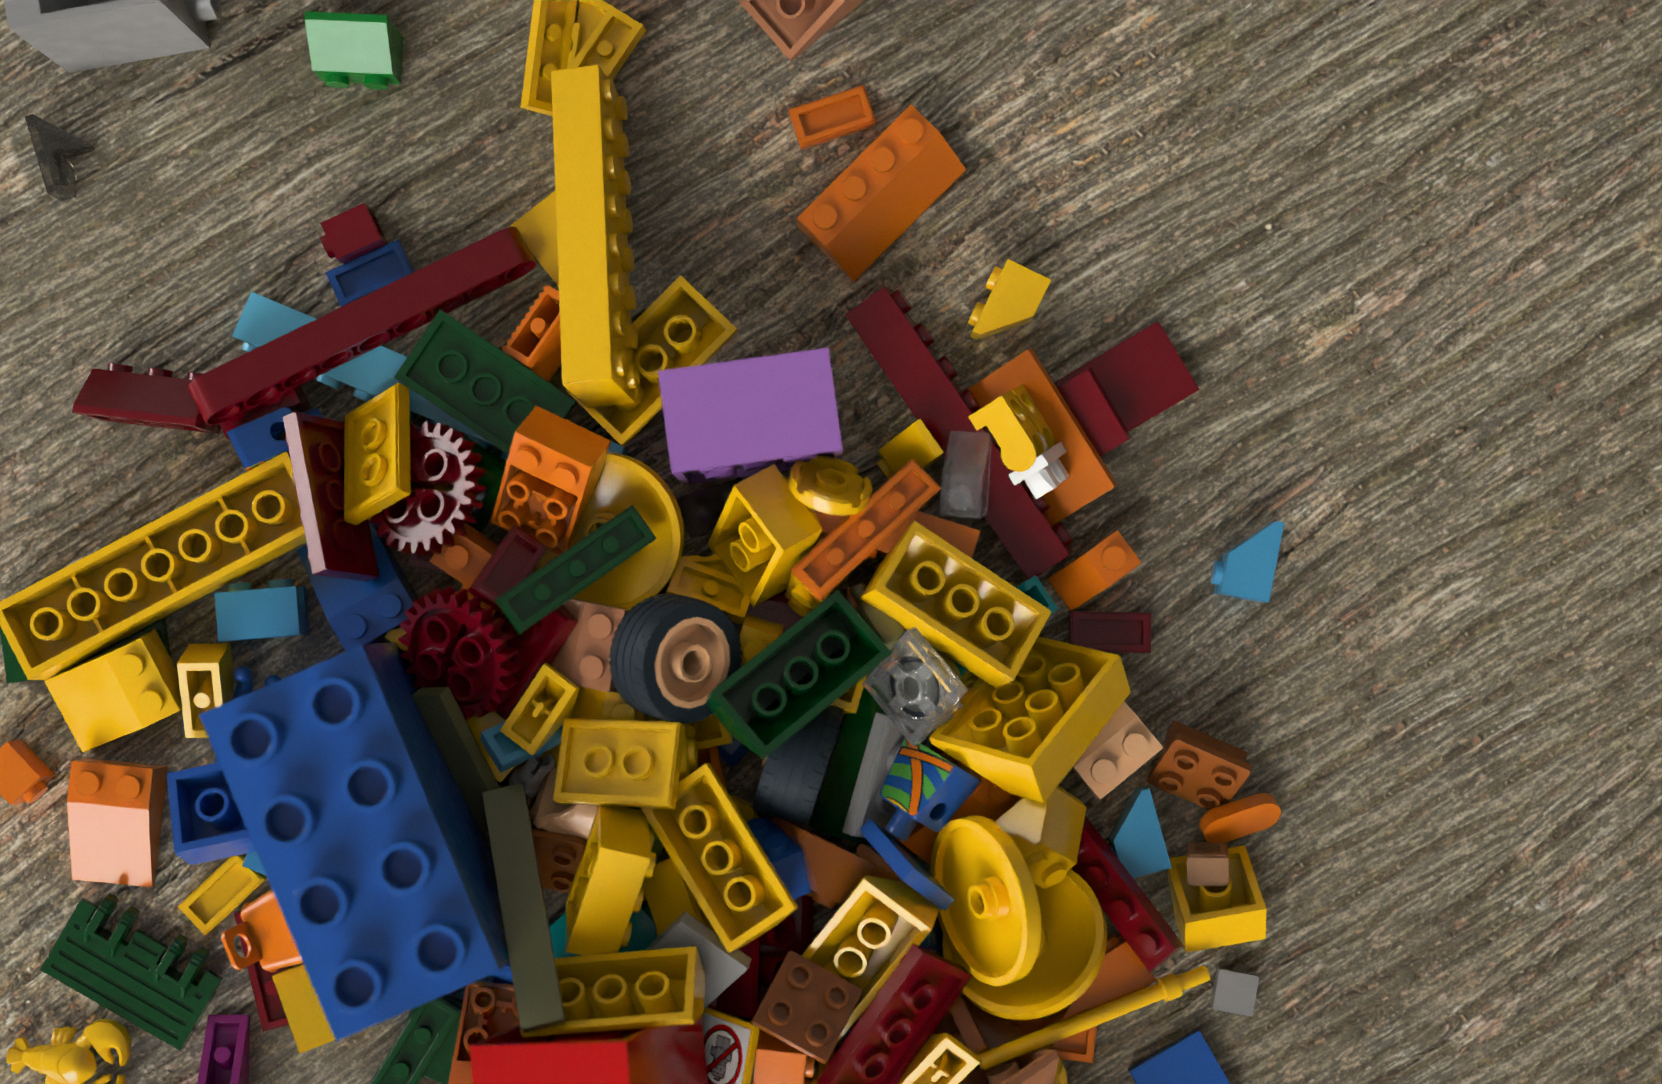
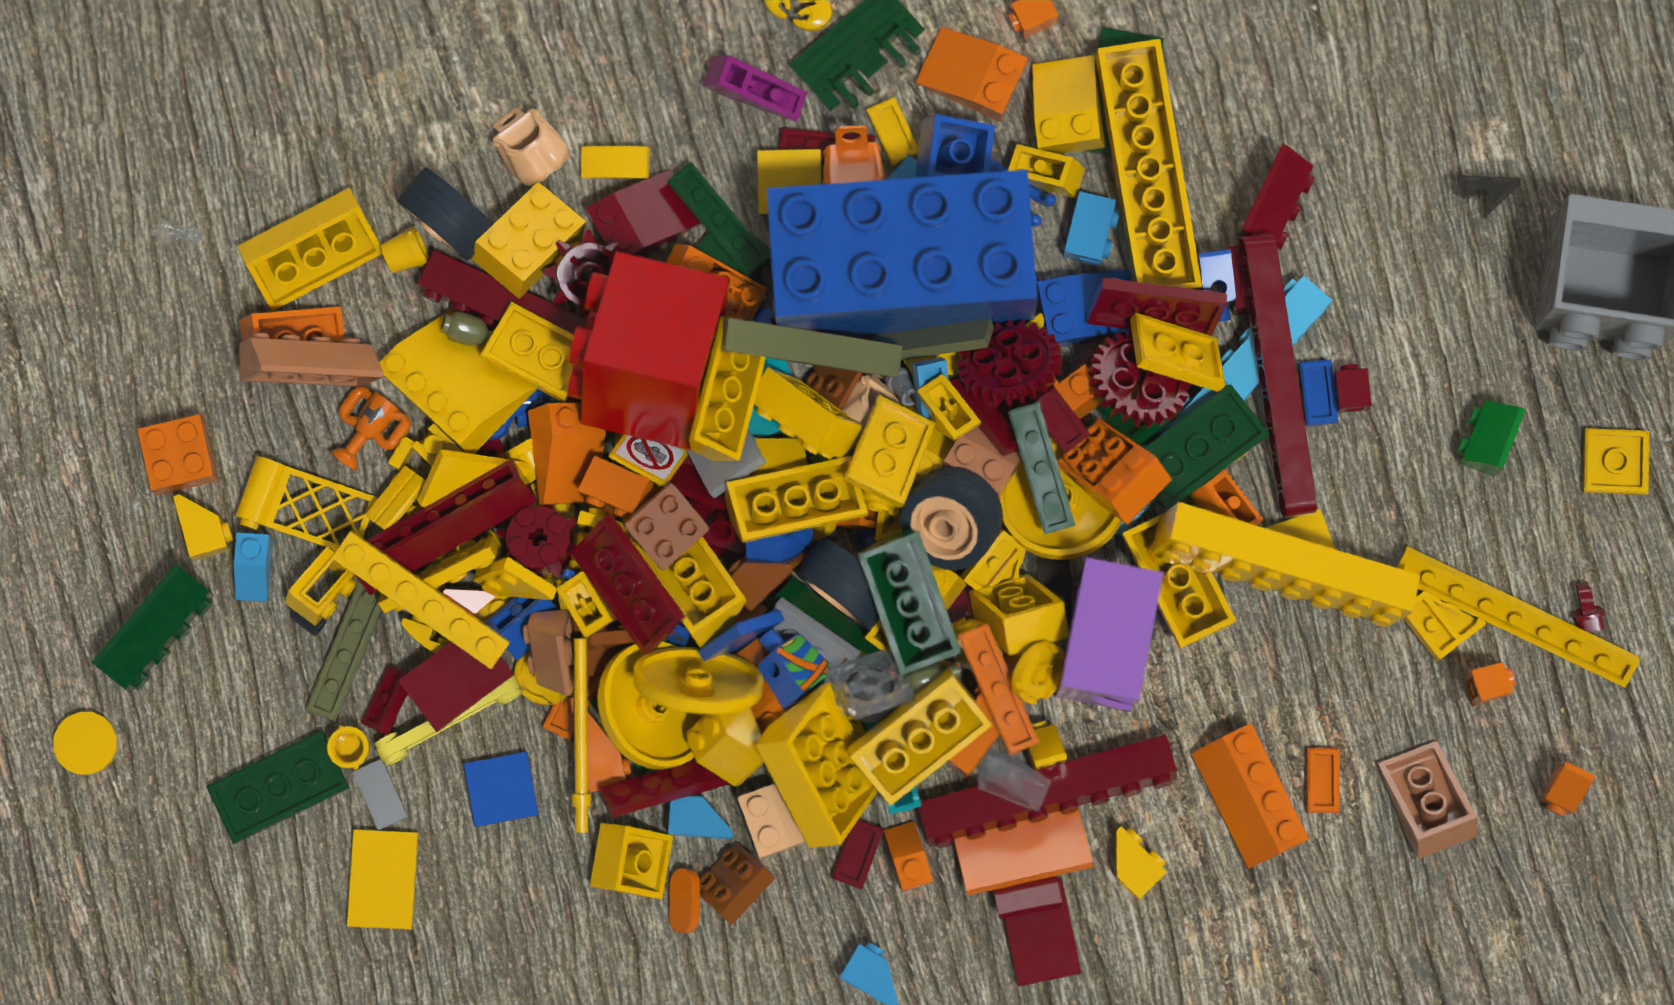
camera: 110 degrees right, 5 degrees down
yellow hips [968,384,1070,499] -> none
medium nougat slope [1187,842,1229,886] -> none
light grey tile [1210,967,1260,1017] -> none

